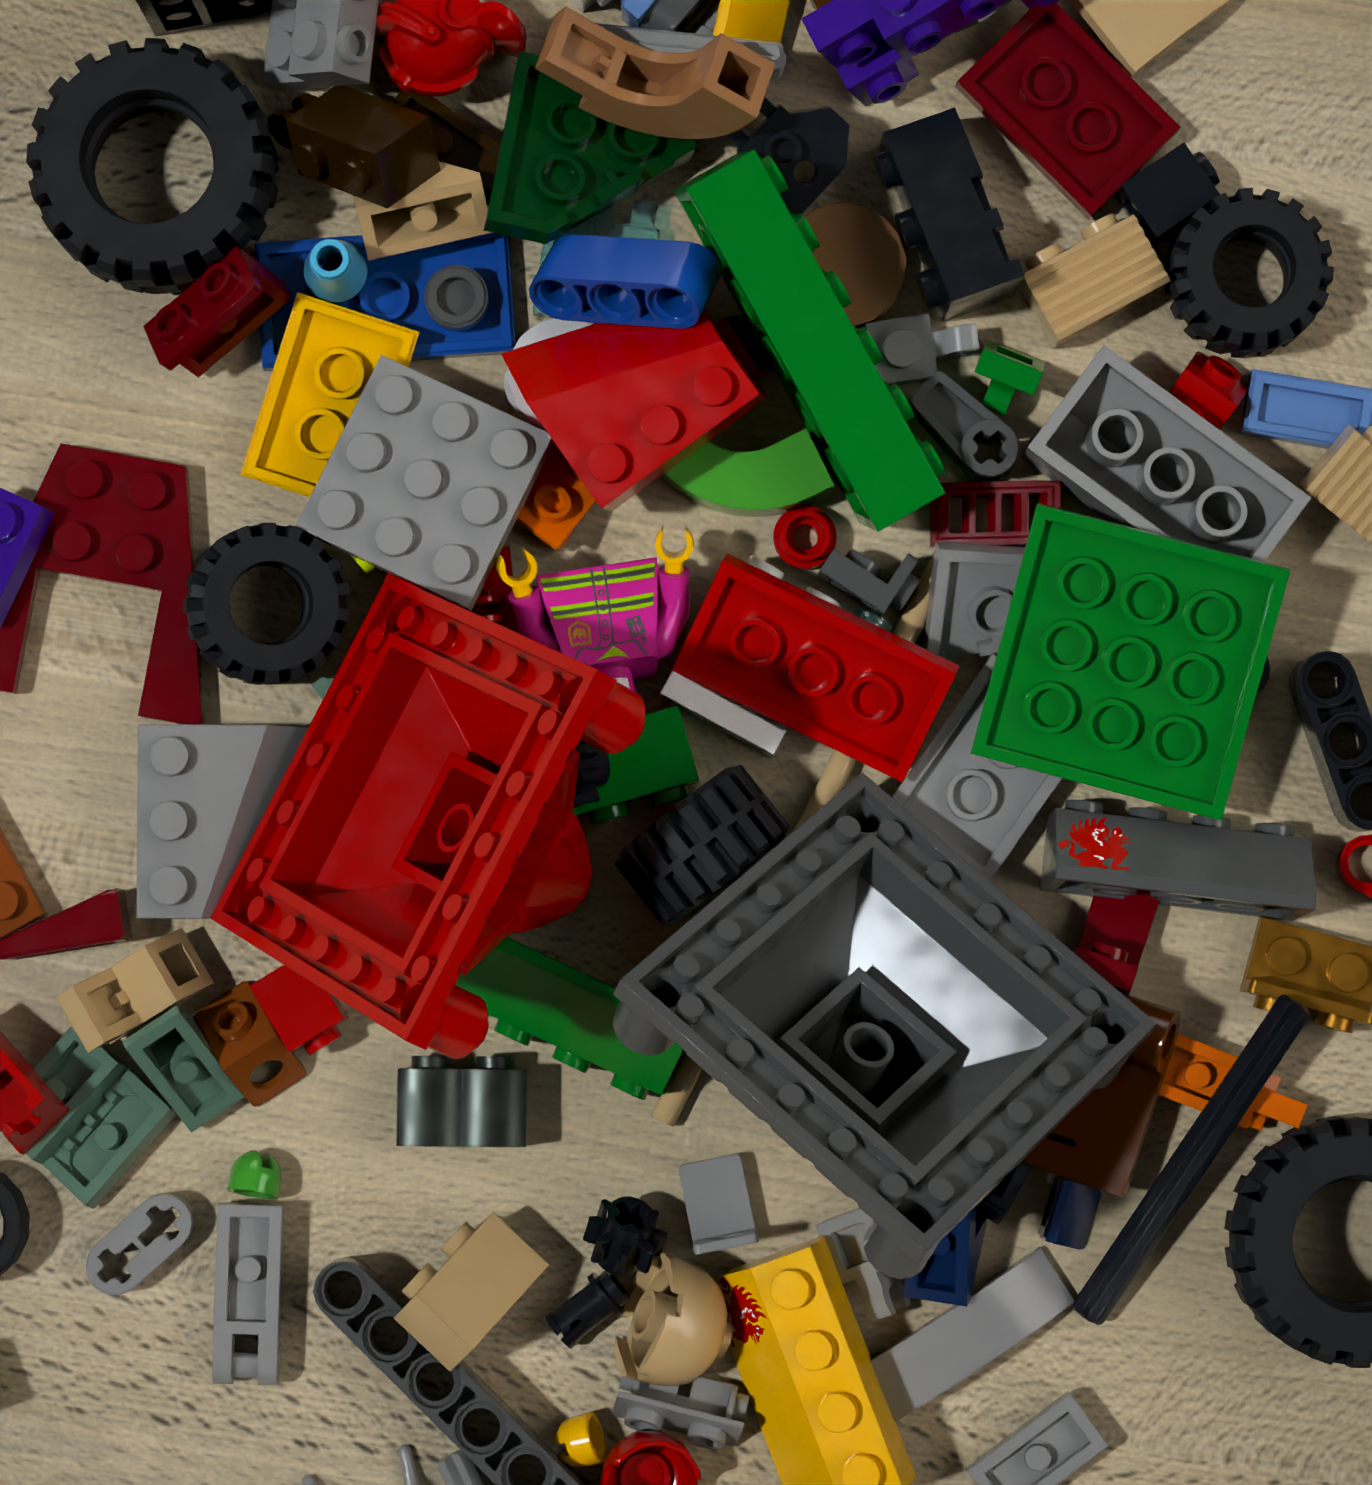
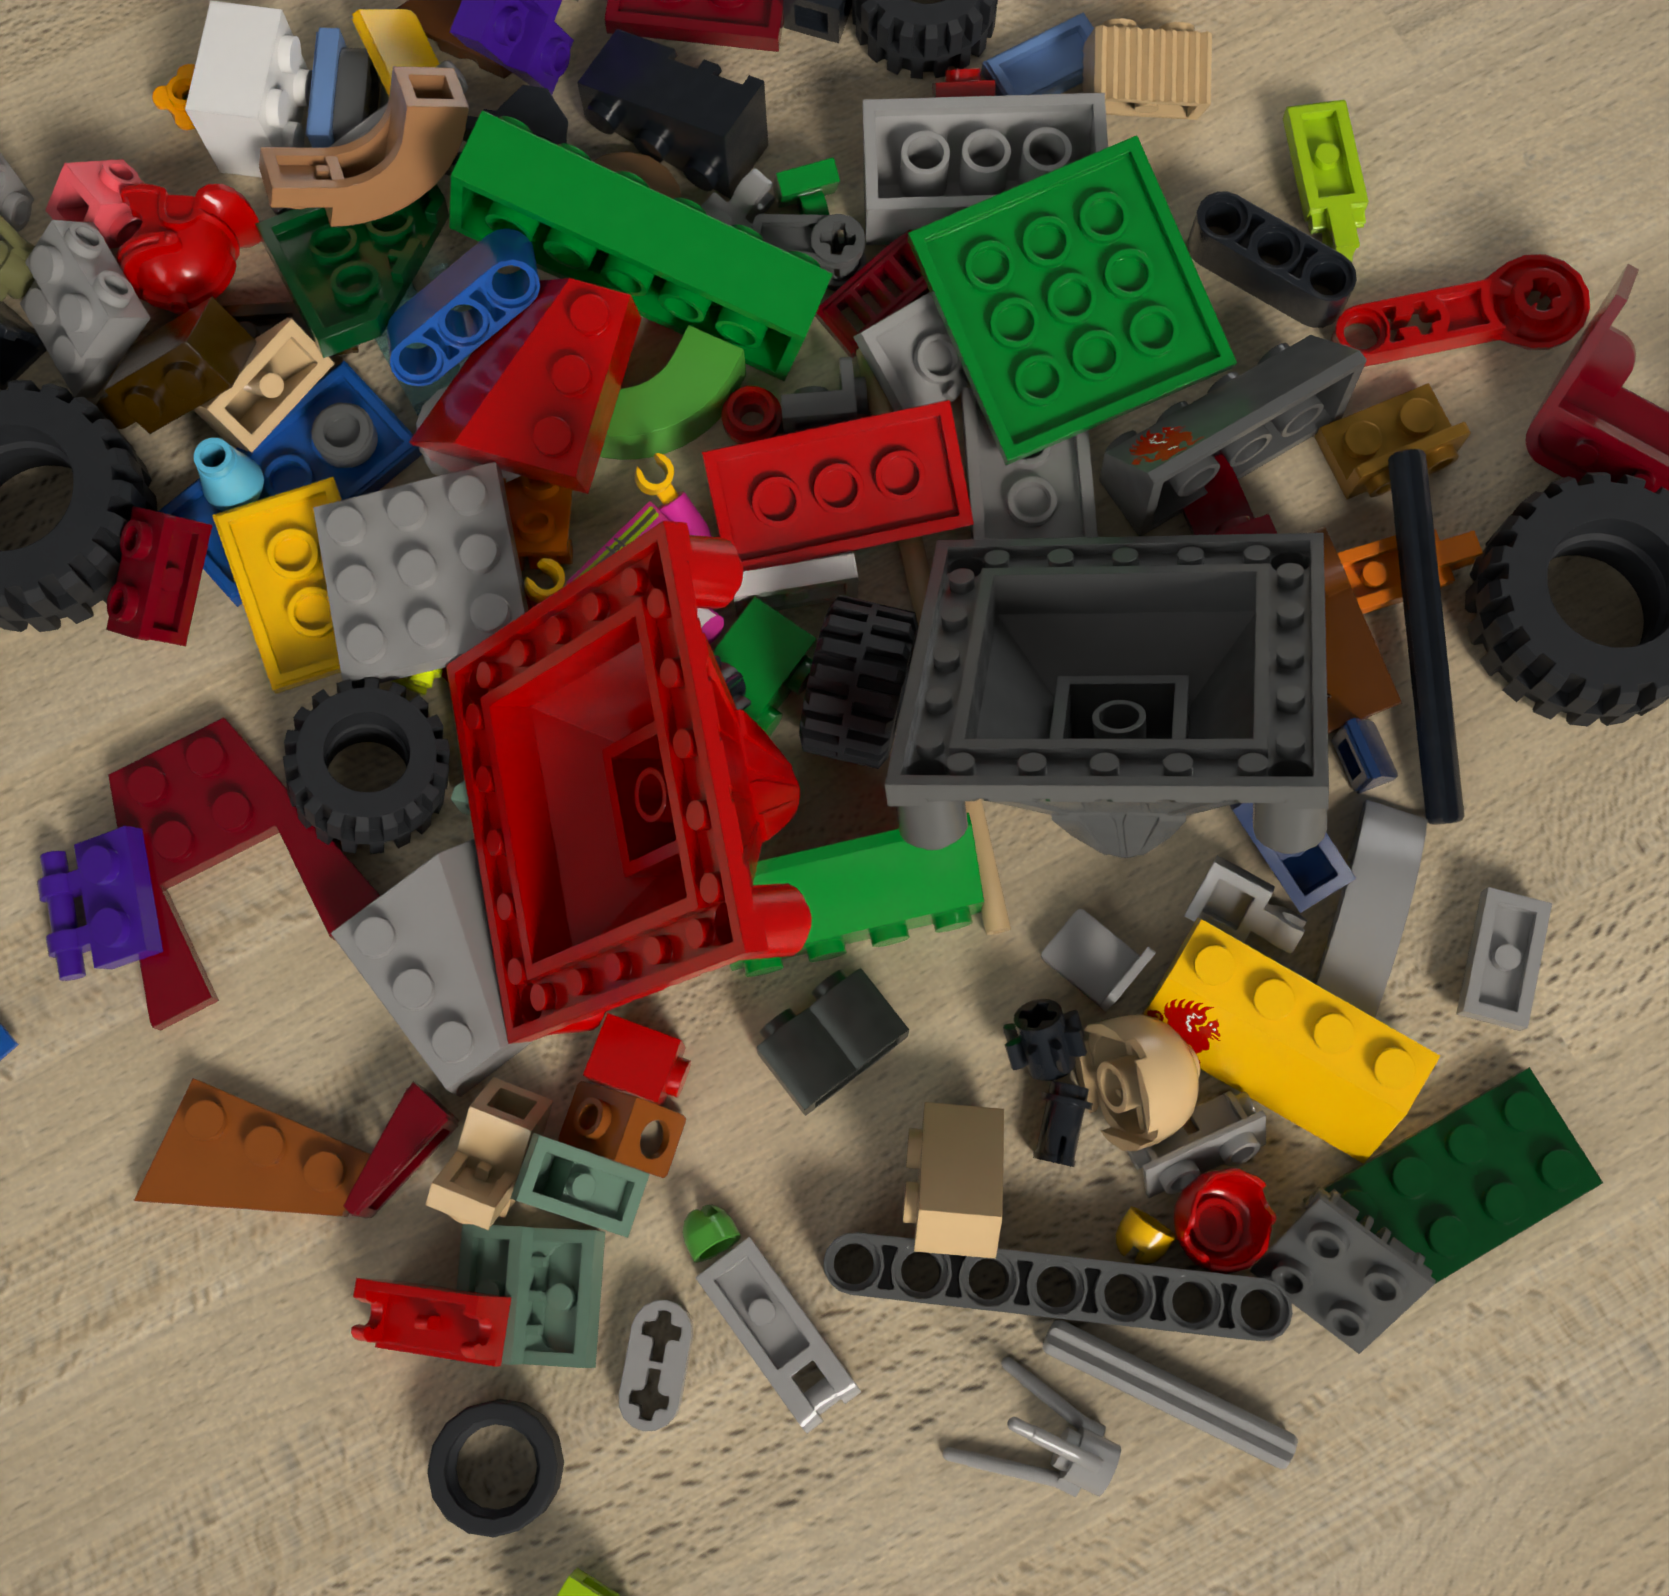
camera: 35 degrees left, 10 degrees down
tan brick [1019,213,1170,349] -> none

